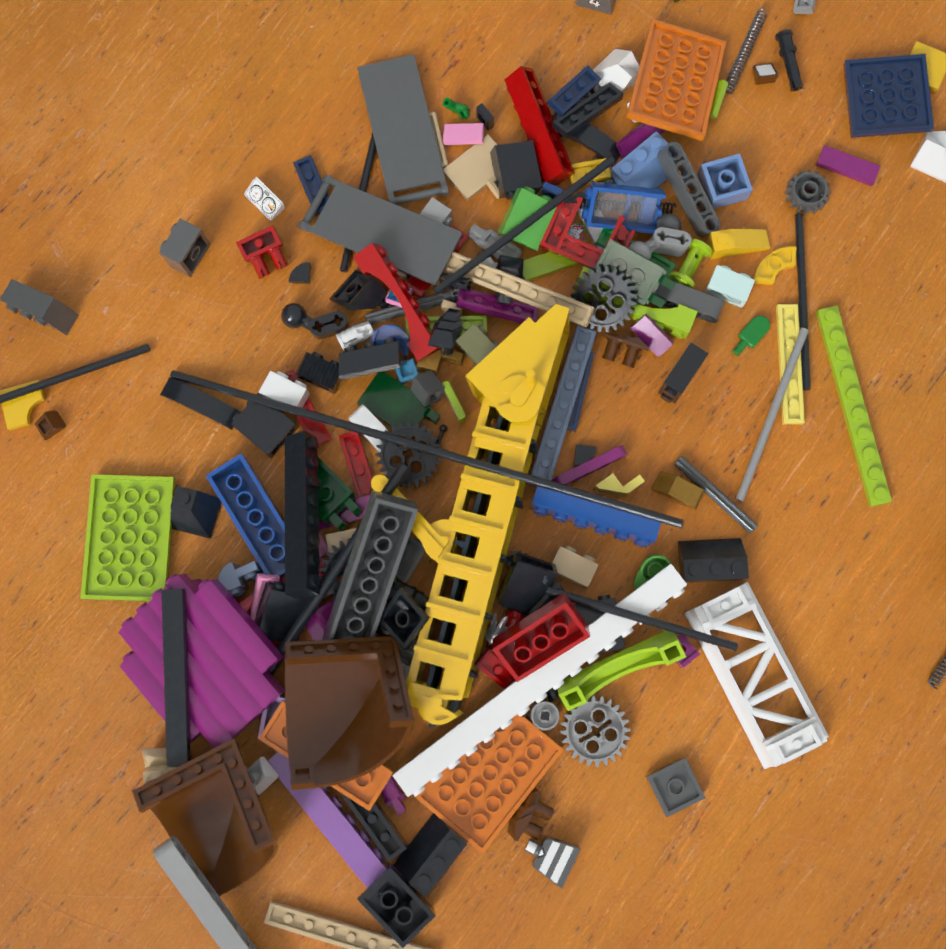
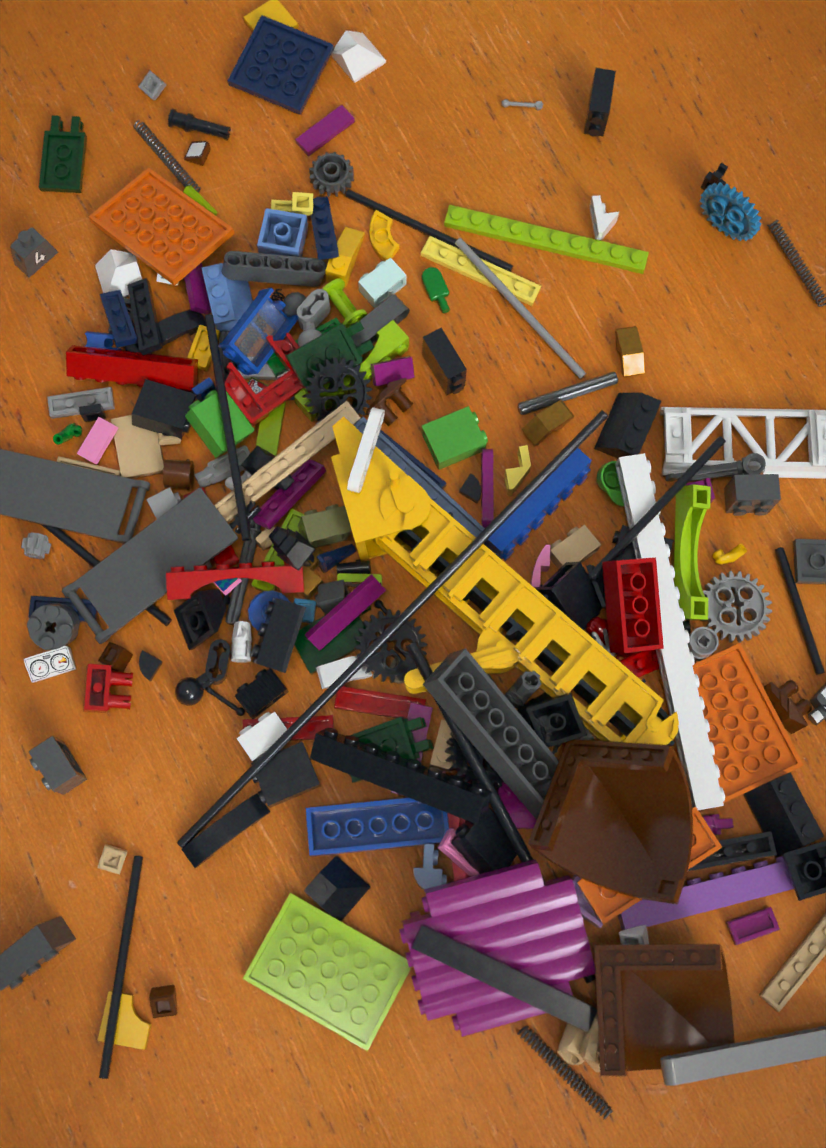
camera: 70 degrees left, 5 degrees down
none -> light grey gear [21,532,51,559]
none -> dark grey brick [27,603,80,650]
none -> light grey tile [48,387,115,419]
none -> blue piece [85,331,122,351]
none -> tan tile [97,844,128,875]
none -> reddish brown slope [98,642,133,672]
none -> reddish brown piece [163,459,194,490]
none -> black hinge [205,687,245,716]
none -> light yellow slope [271,192,313,216]
none -> magenta tile [305,574,386,651]
none -> dark blue plate [310,196,339,260]
none -> dark blue tile [317,544,357,573]
none -> black pin [336,559,371,574]
none -> white beam [347,407,385,493]
none -> bright green brick [421,406,488,470]
none -> dark grey piece [504,671,541,709]
none -> dark grey piece [517,1026,613,1120]
none -> bright pink slope [530,545,550,589]
none -> white slope [589,195,620,241]
none -> pearl gold slope [615,326,645,376]
none -> dark grey piece [665,453,766,481]
none -> yellow arm [712,544,747,565]
none -> dark grey brick [724,474,781,516]
none -> magenta tile [726,907,780,945]
none -> black piece [775,547,825,675]

